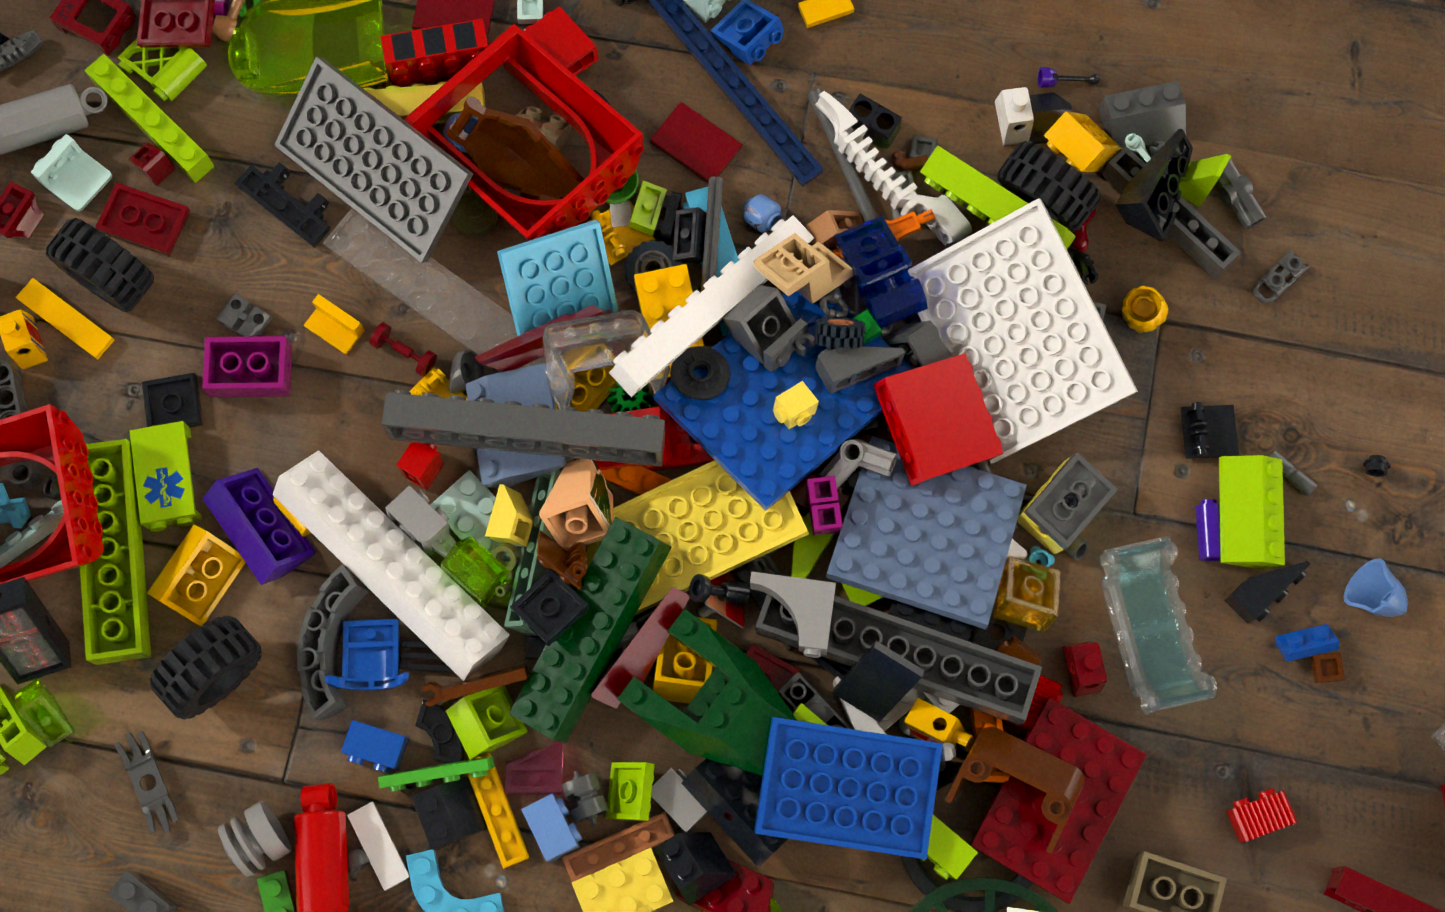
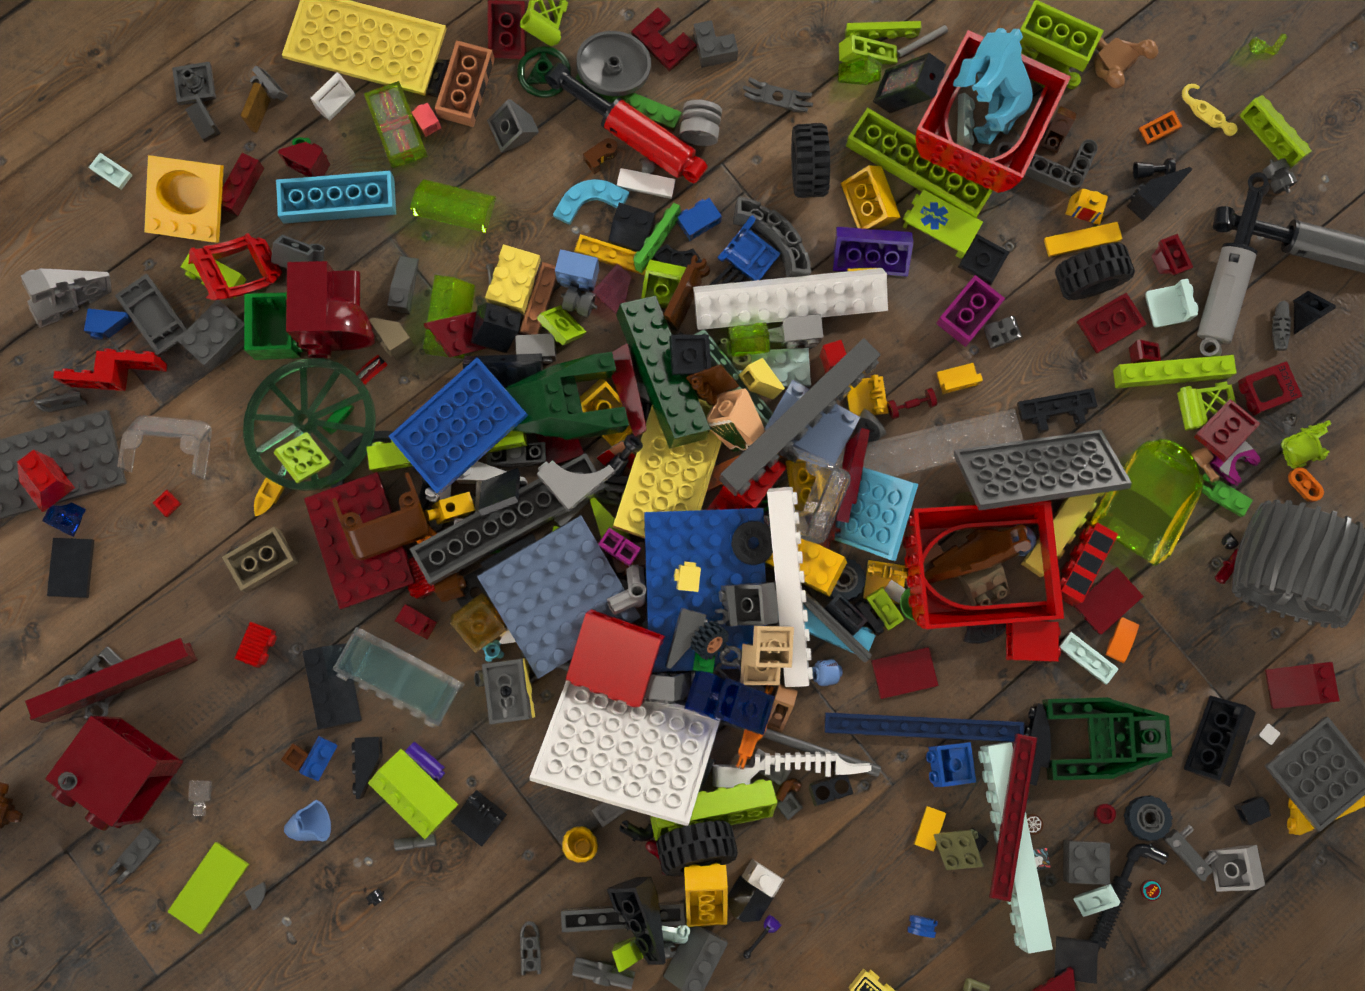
camera: 130 degrees right, 5 degrees up
none -> black slope [302,643,362,730]

